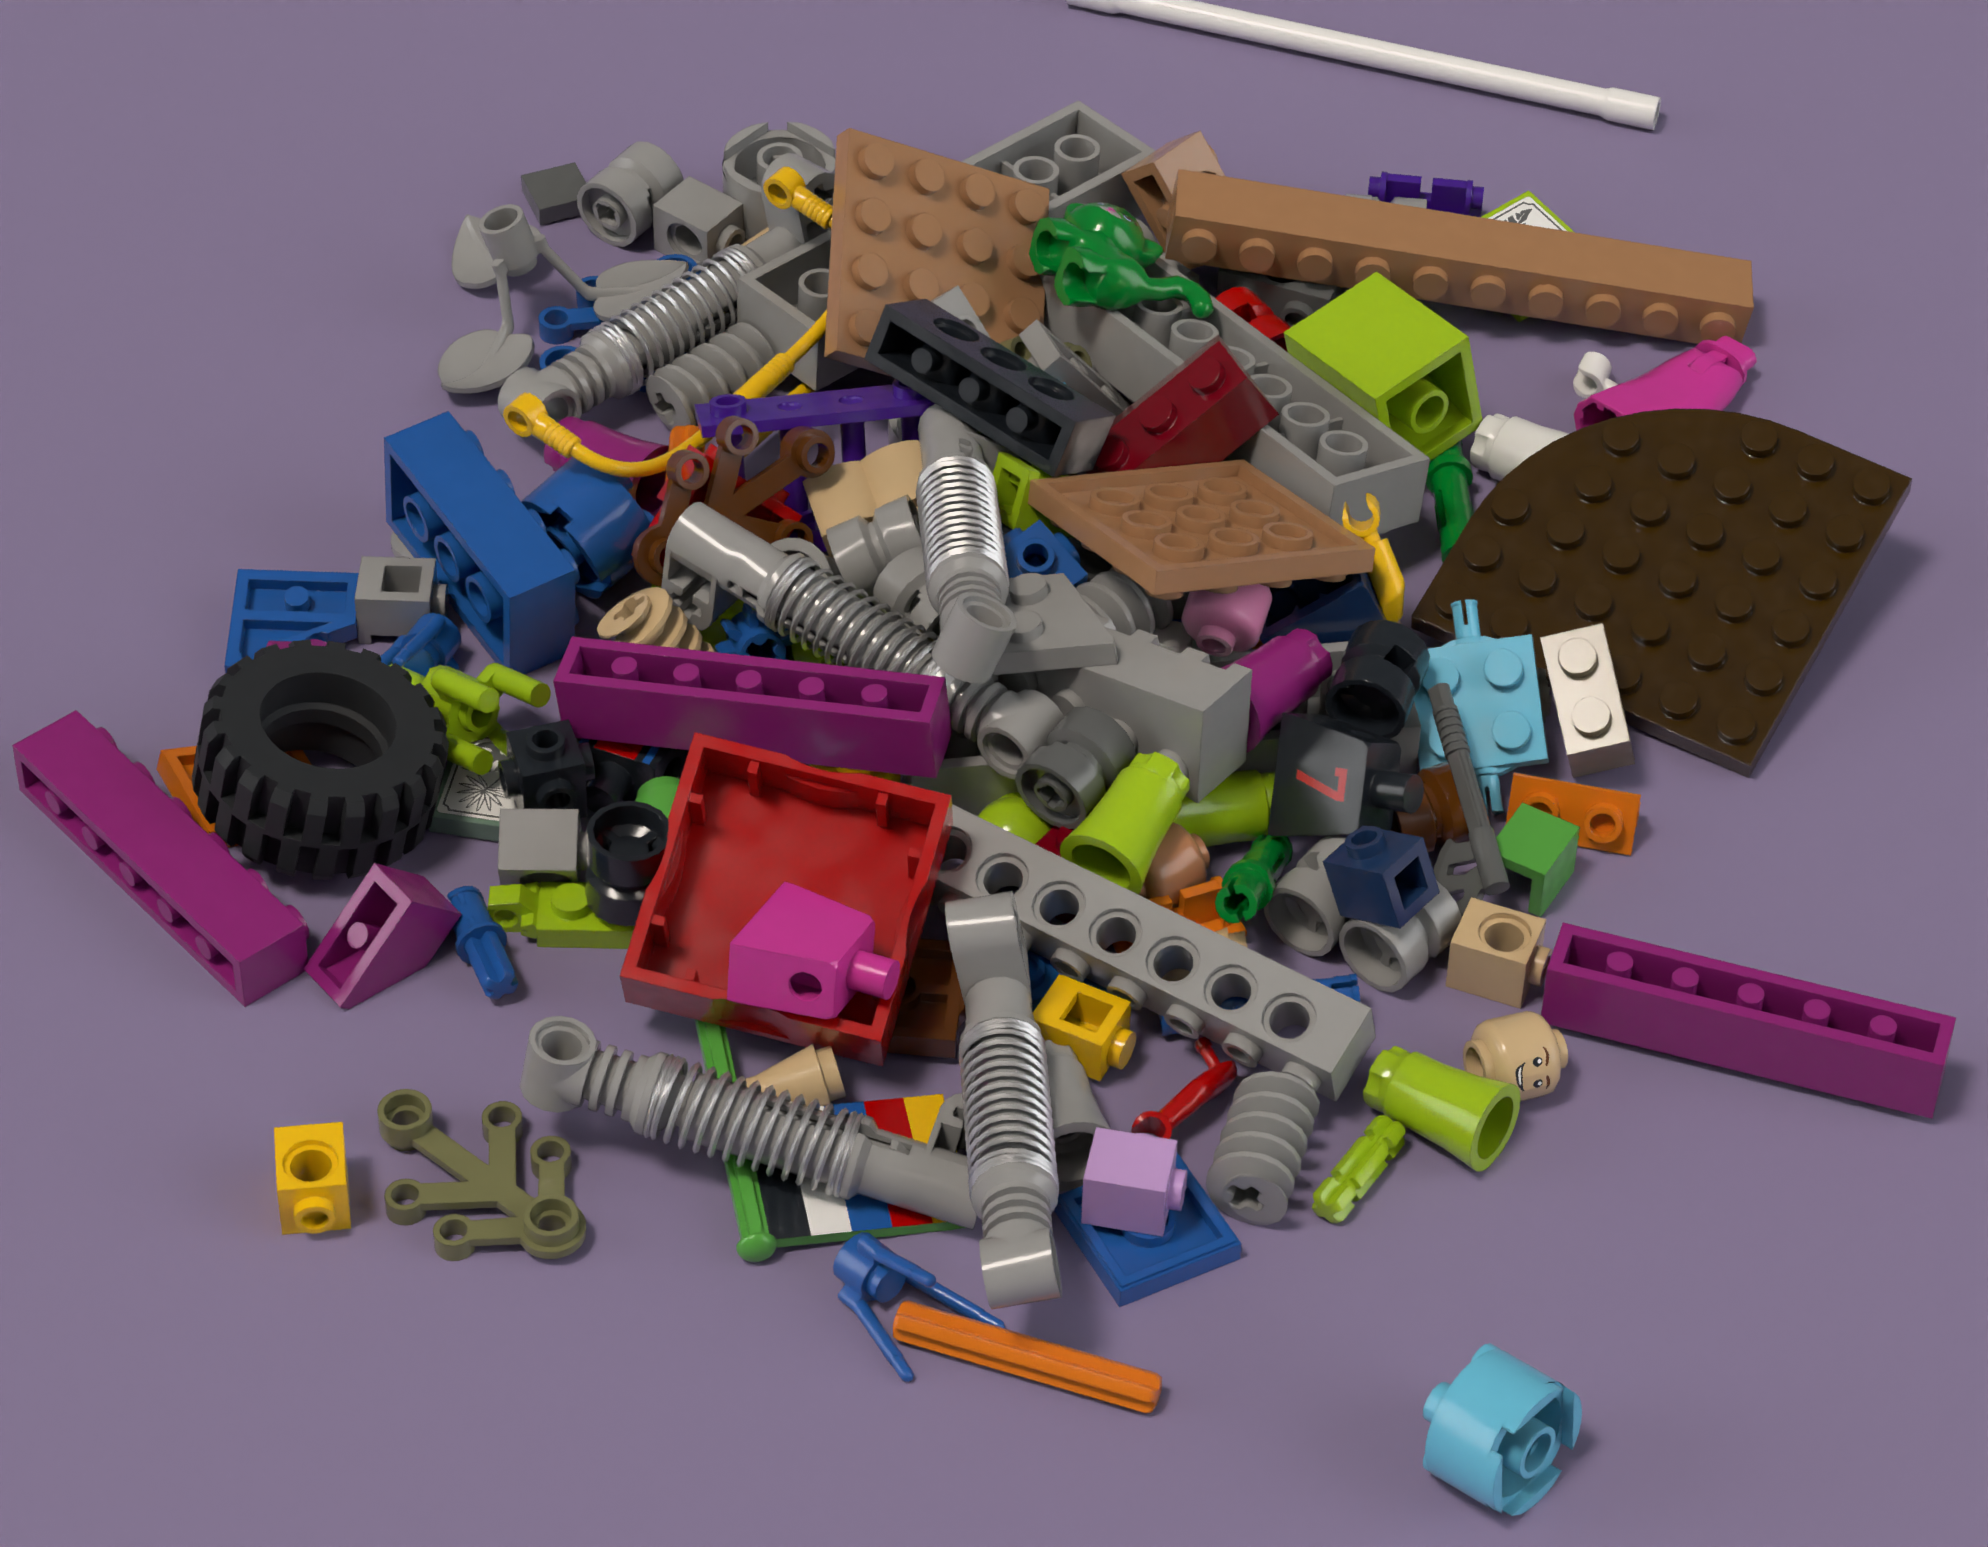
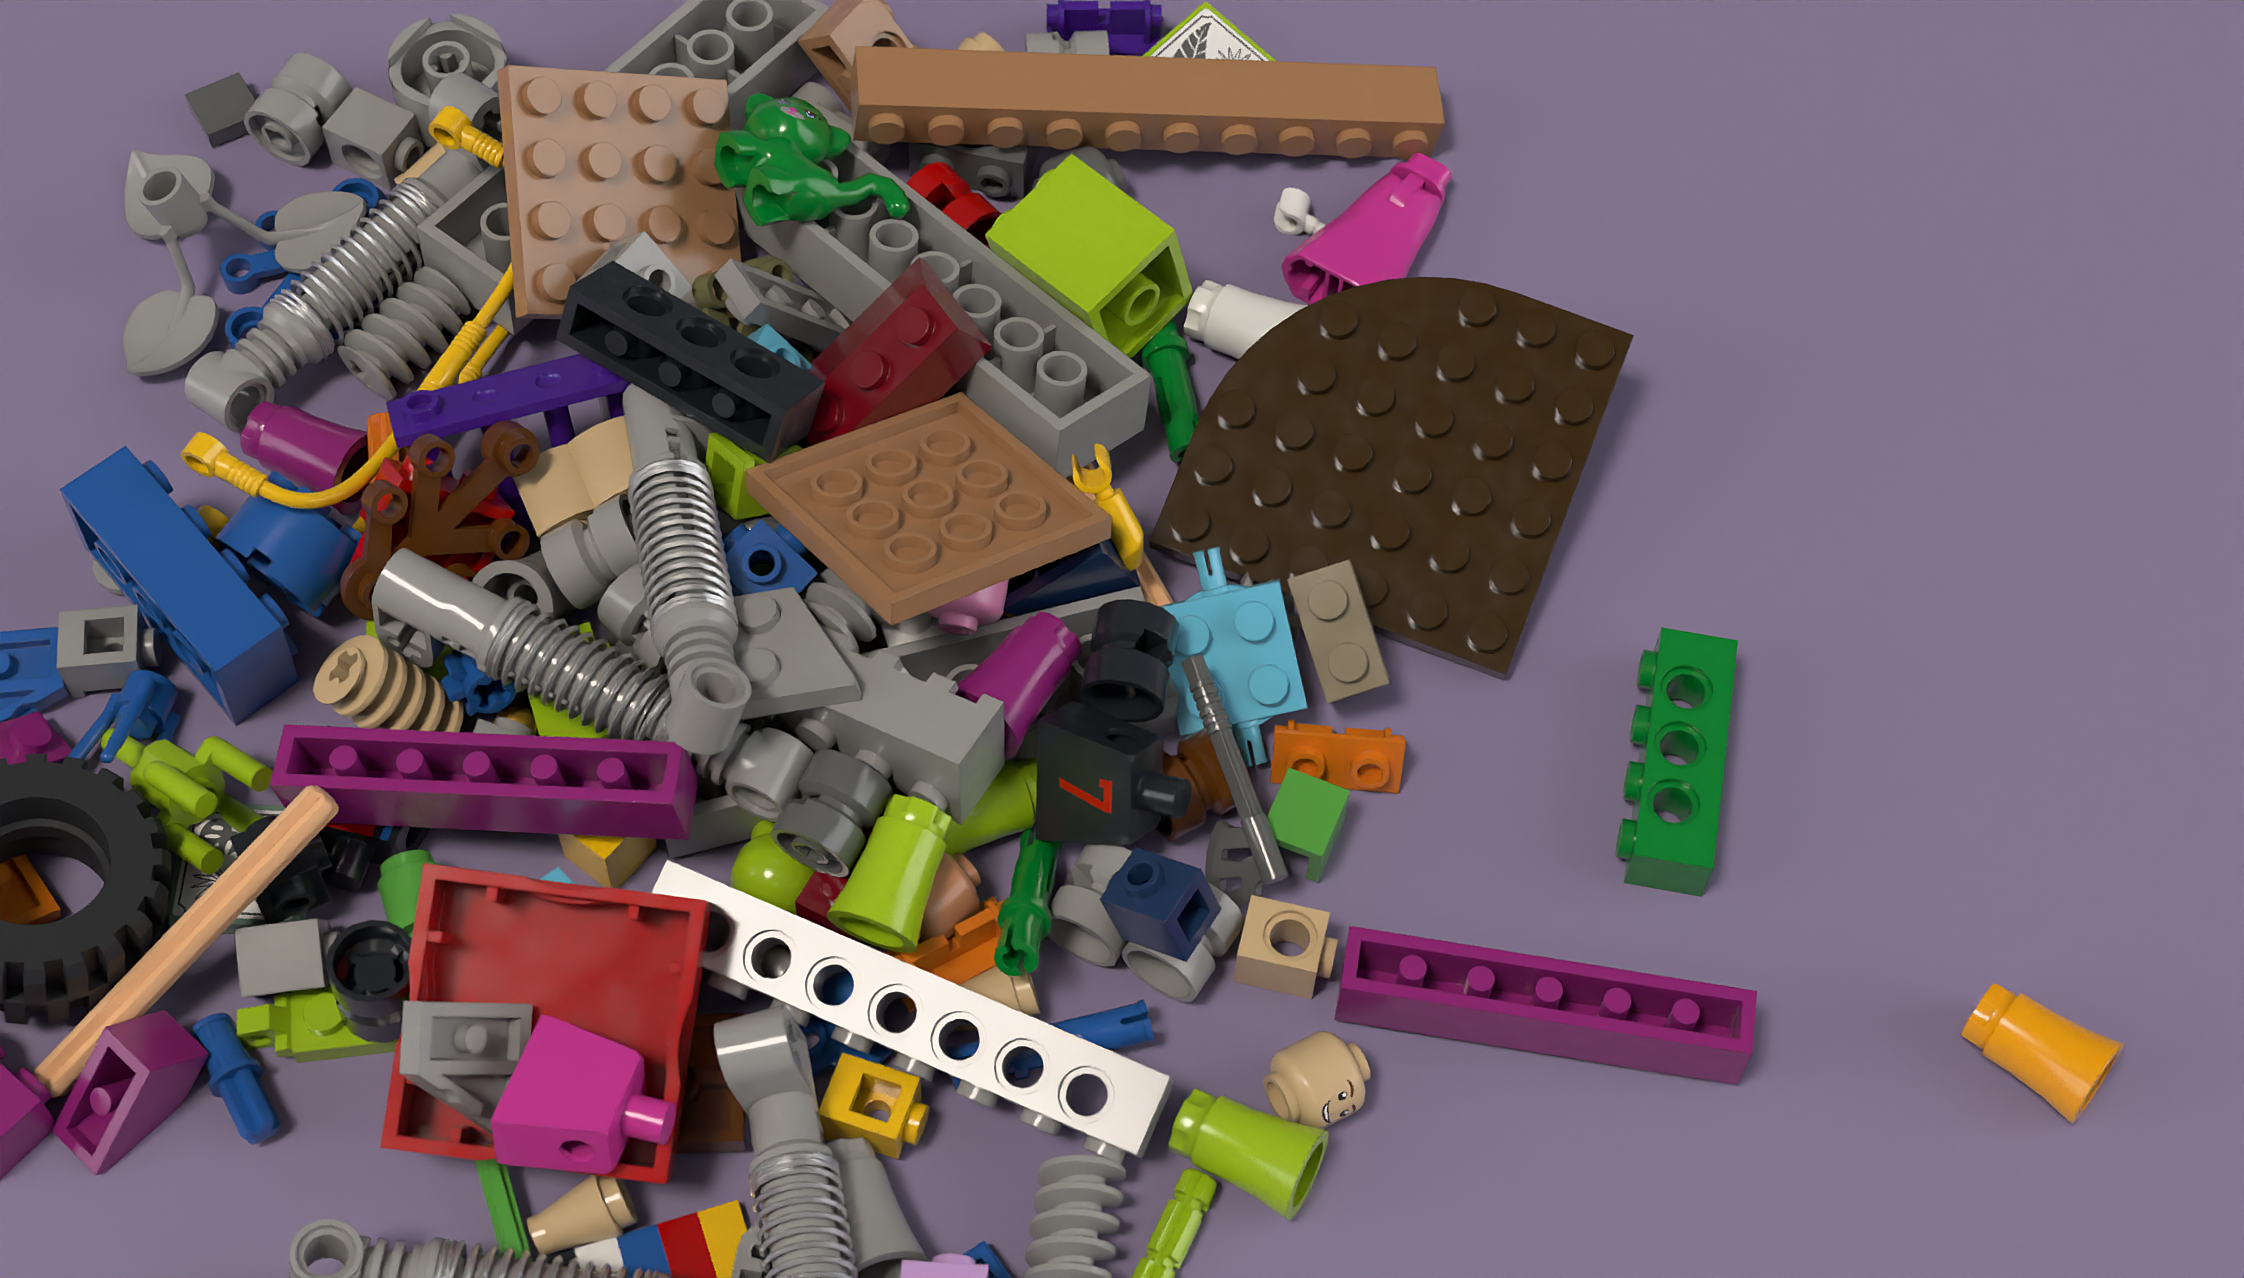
camera: 10 degrees left, 15 degrees up
red piece [1131,1037,1238,1139] -> none
none -> light nougat axle [33,785,339,1098]
none -> light grey wing [399,1001,532,1135]
none -> green brick [1615,627,1738,897]

